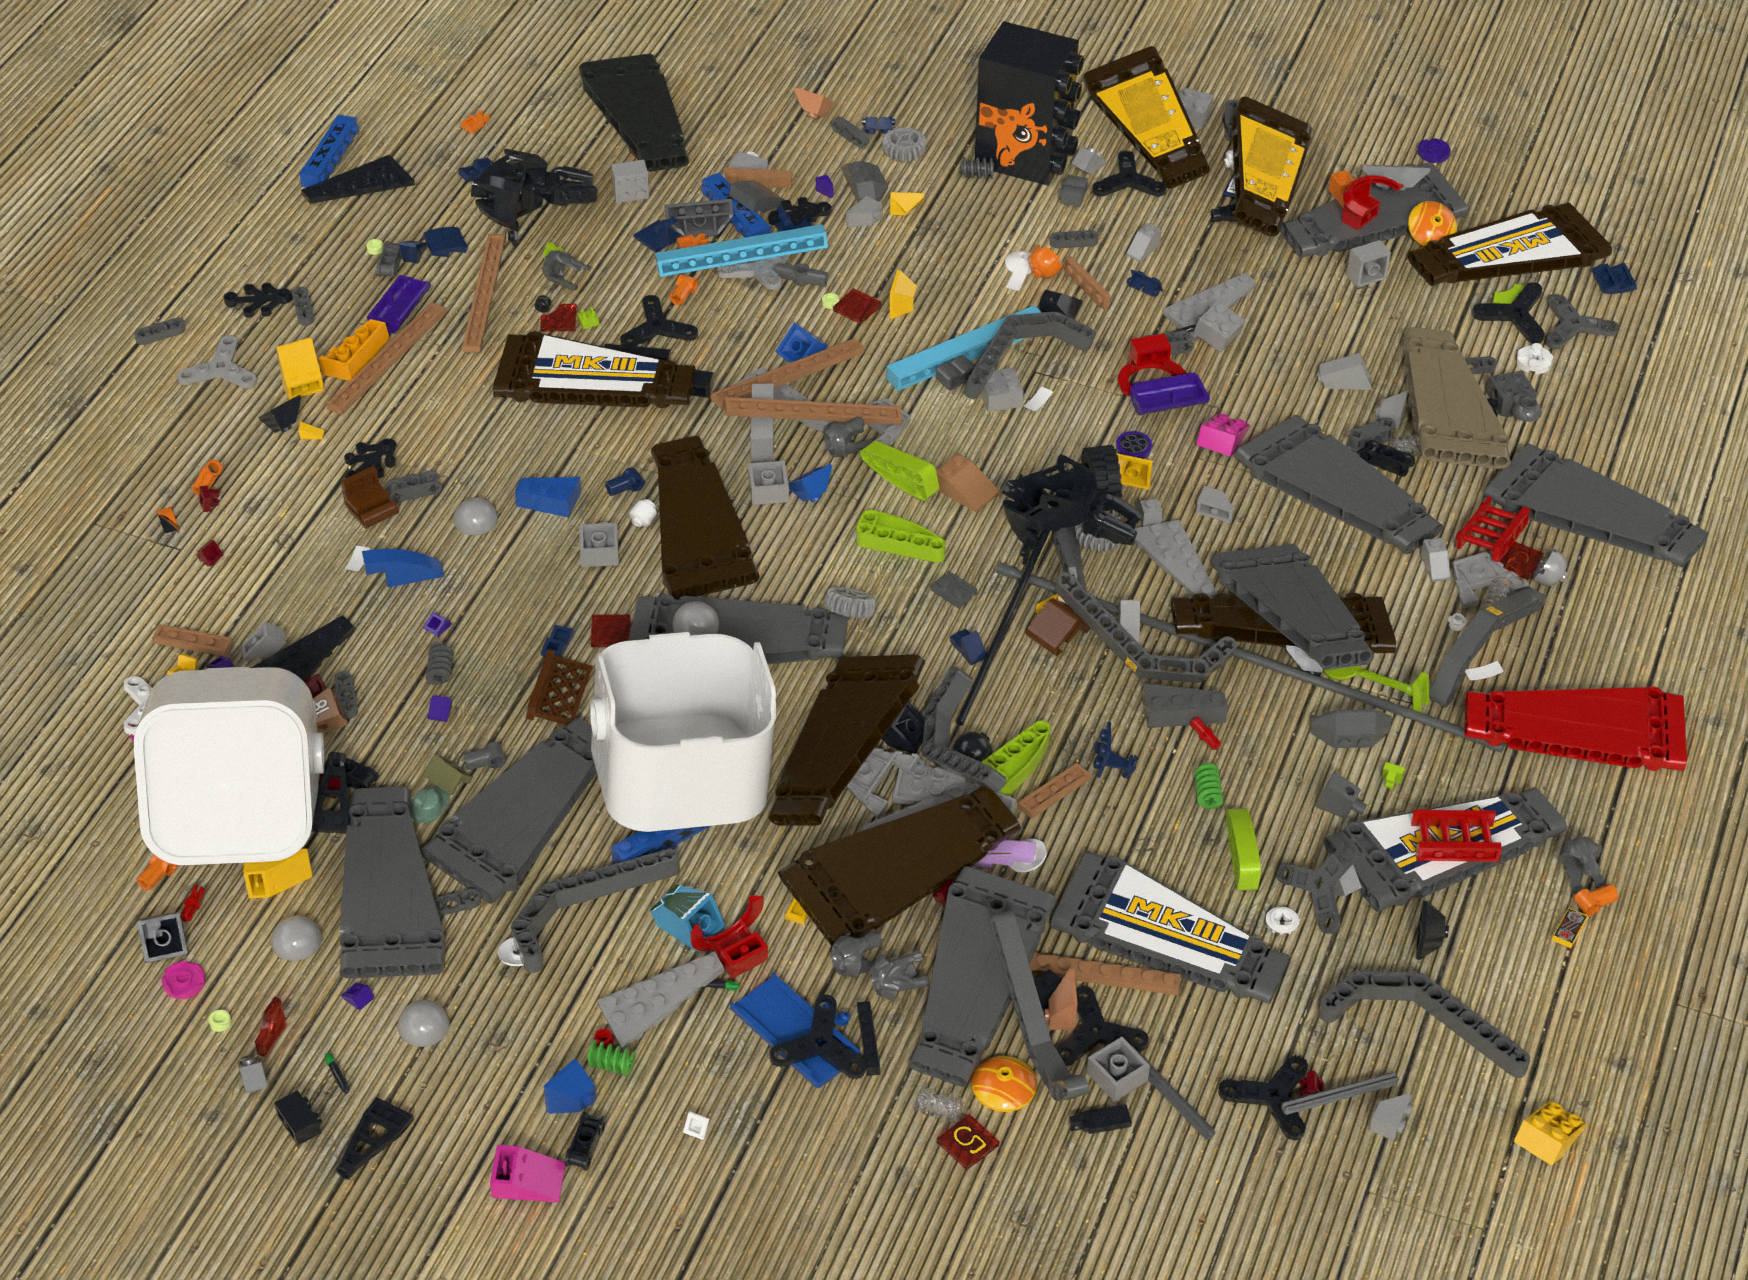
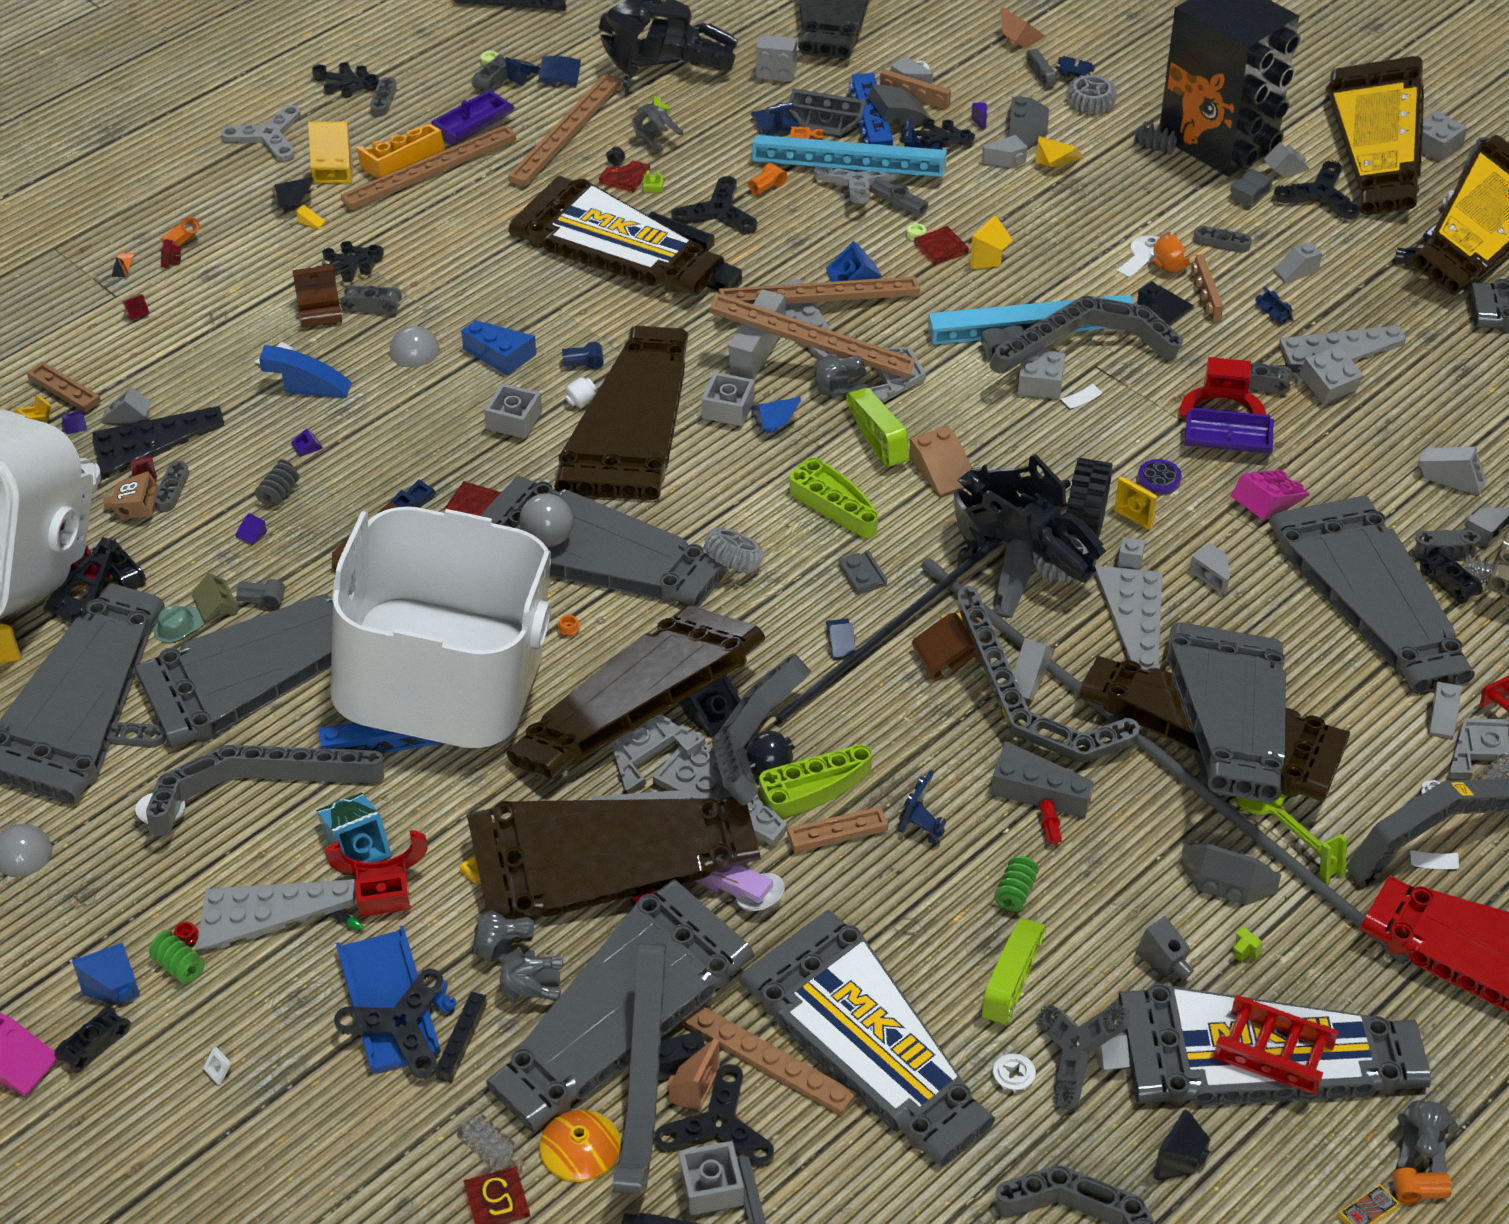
camera: 25 degrees right, 0 degrees up
dark grey beam [134,318,186,345] -> none

